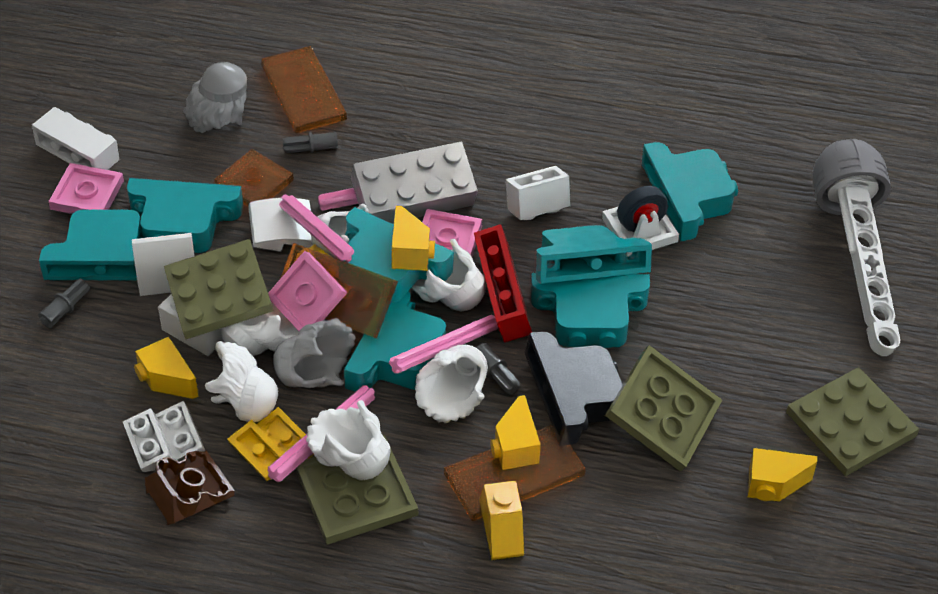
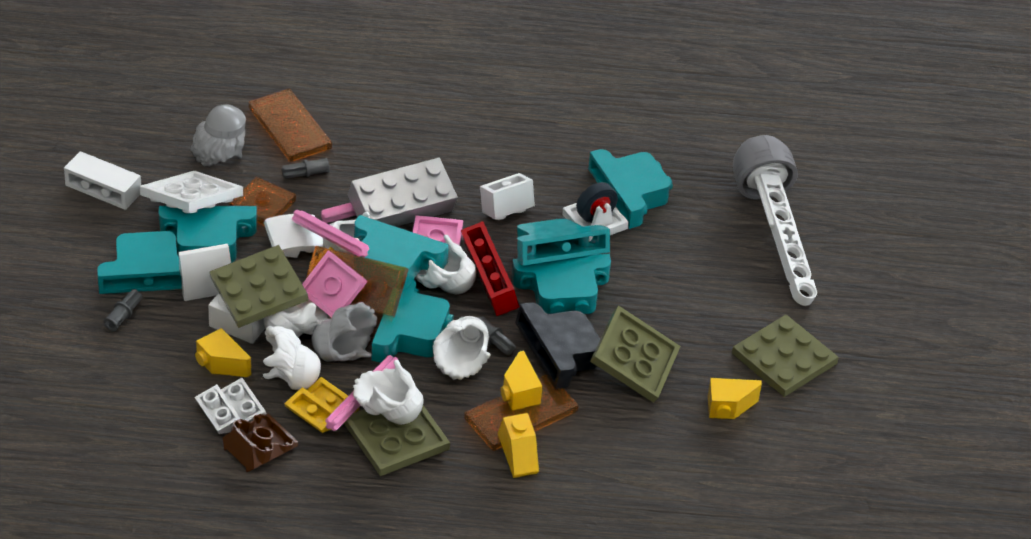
camera: 10 degrees left, 5 degrees down
bright pink plate [49,163,124,214] -> none
bright pink axle [389,315,498,373] -> none
yellow slope [392,206,435,271] -> none
none -> white plate [140,171,243,213]

